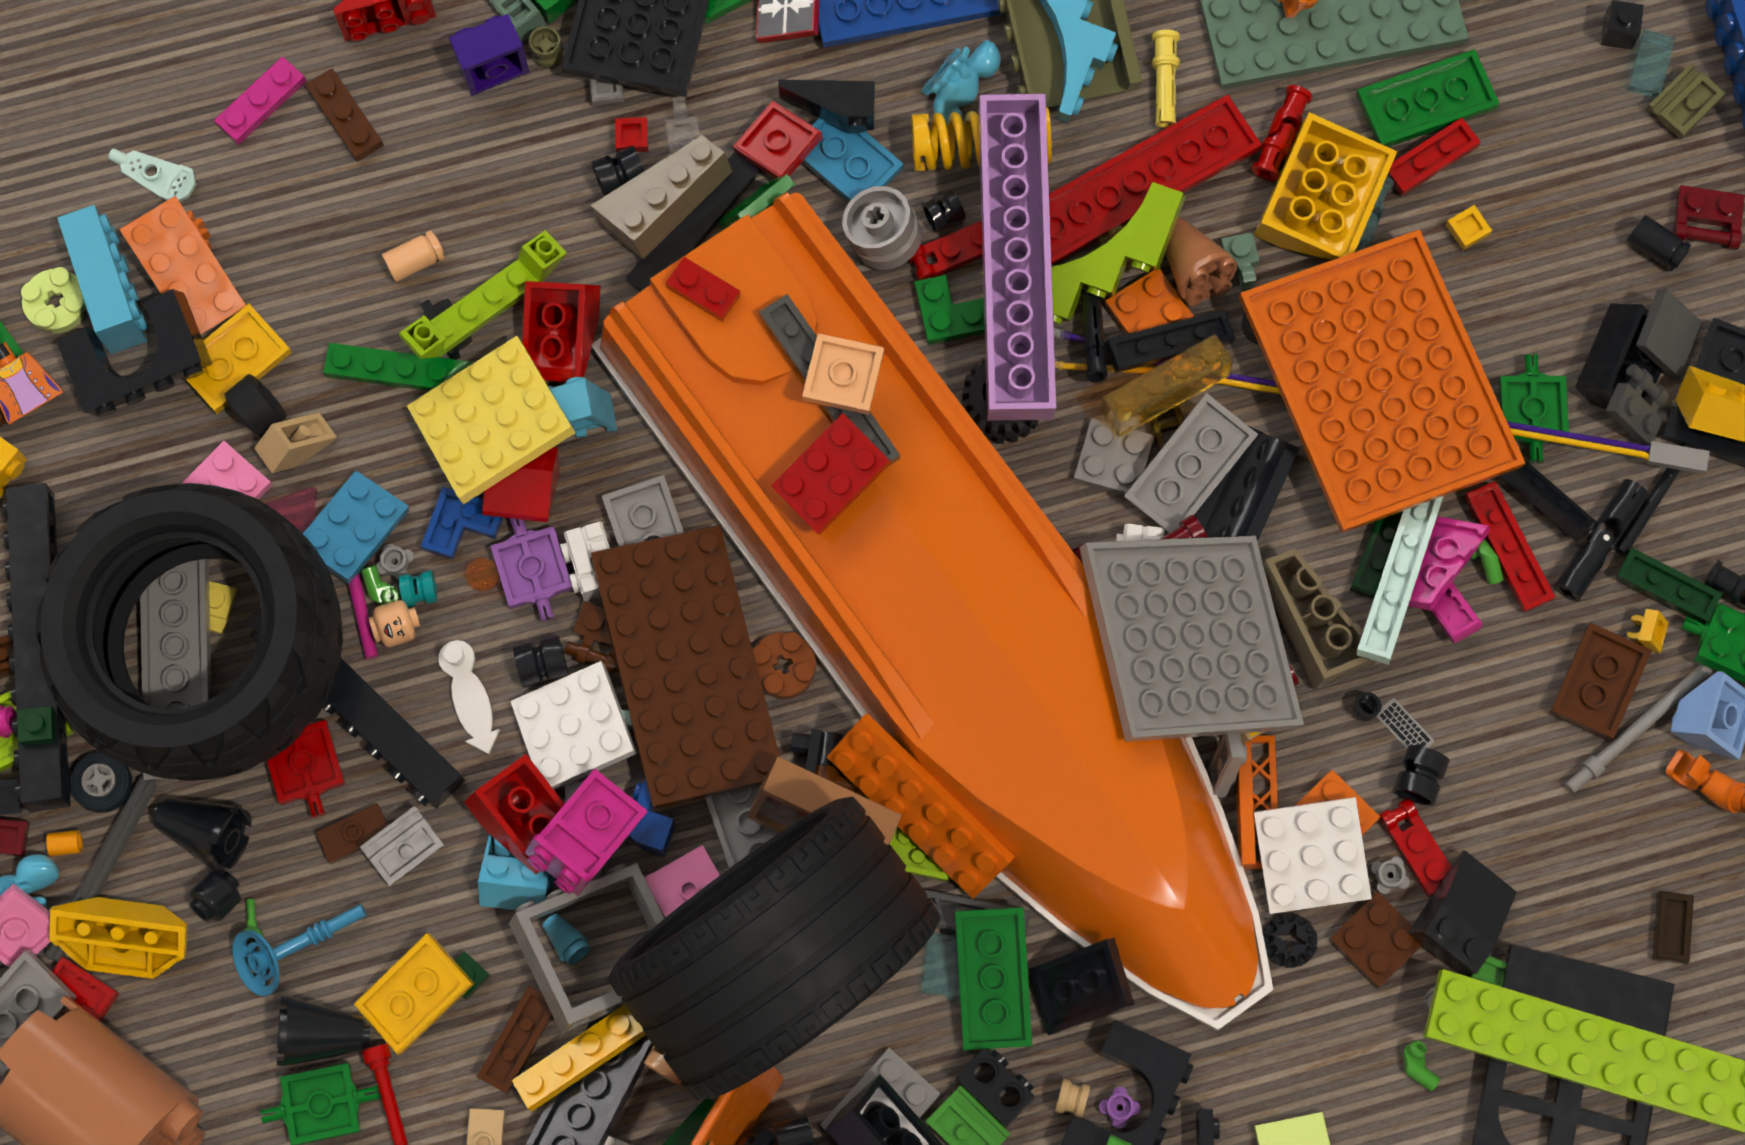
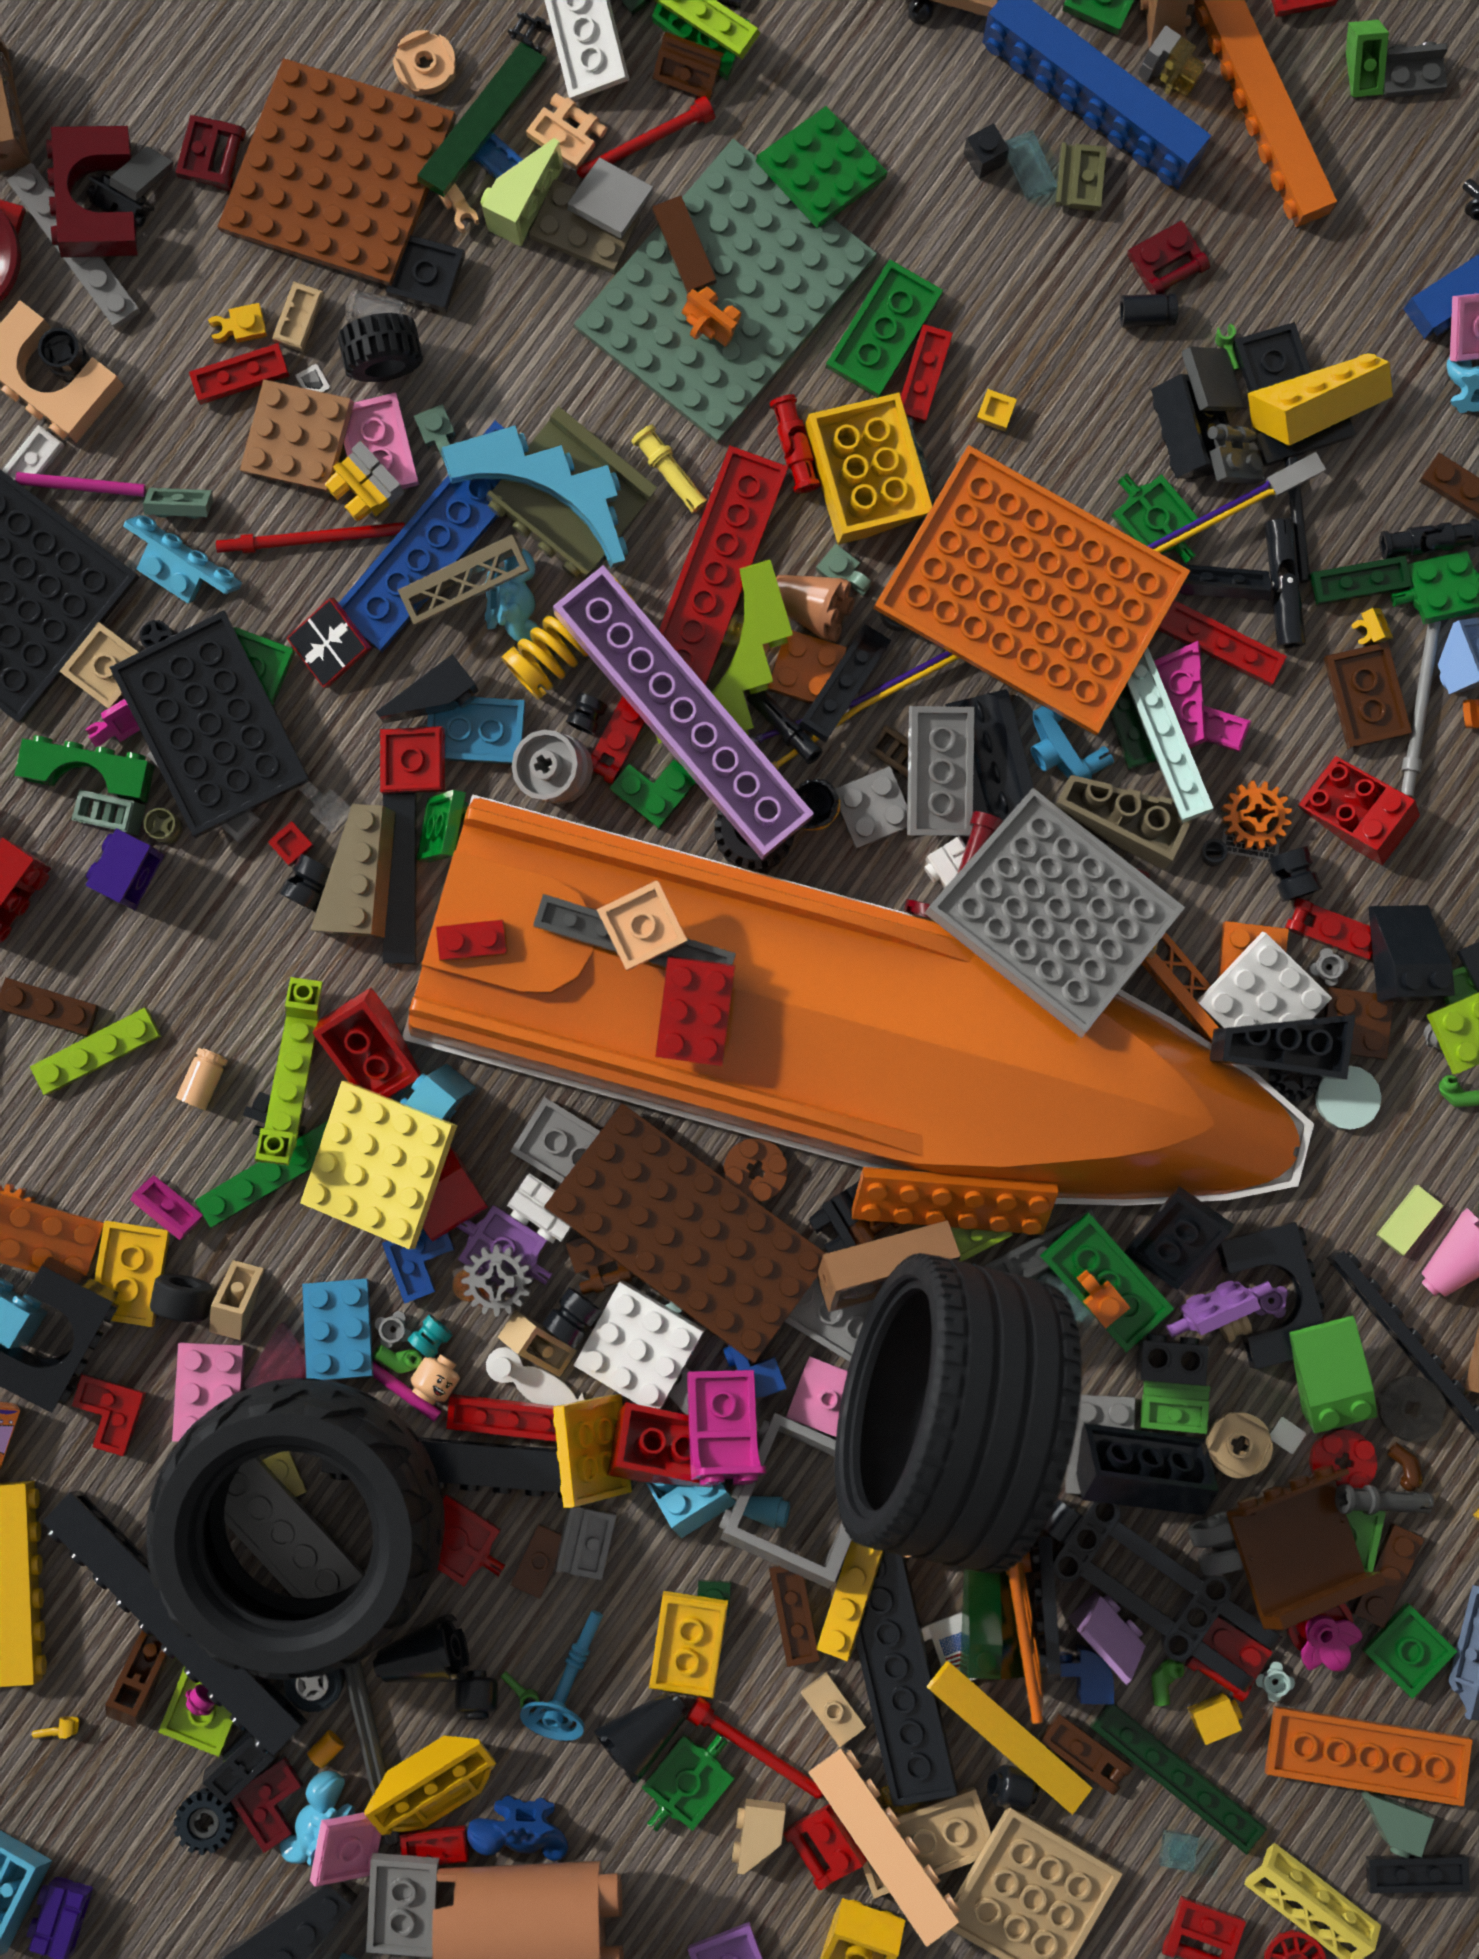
camera: 40 degrees left, 10 degrees up
dark green plate [17,706,55,746] -> none
clear yellow brick [1102,334,1233,438] -> none
light grey plate [1207,733,1247,798] -> none
bright green arm [1471,539,1504,584] -> none
none -> lime plate [30,1007,162,1096]
none -> red plate [71,1374,146,1456]
none -> dark pink plate [130,1175,203,1240]
none -> dark tan fence [398,534,530,626]
none -> red plate [446,1394,557,1442]
none -> light grey gear [461,1244,534,1316]
none -> blue animal [467,1795,569,1862]
none -> tan slope [498,1310,578,1377]
none -> yellow plate [553,1394,632,1508]
none -> black hair [794,779,841,830]
none -> dark azure connector [1030,706,1114,779]
none -> orange plate [1077,1270,1130,1329]
none -> medium lavender plate [1166,1280,1274,1338]
none -> black wedge [1210,1015,1356,1080]
none -> bright green hand [1215,324,1240,371]
none -> orange gear [1221,780,1292,851]
none -> red slope [1298,756,1420,866]
none -> light aqua tile [1315,1066,1382,1130]

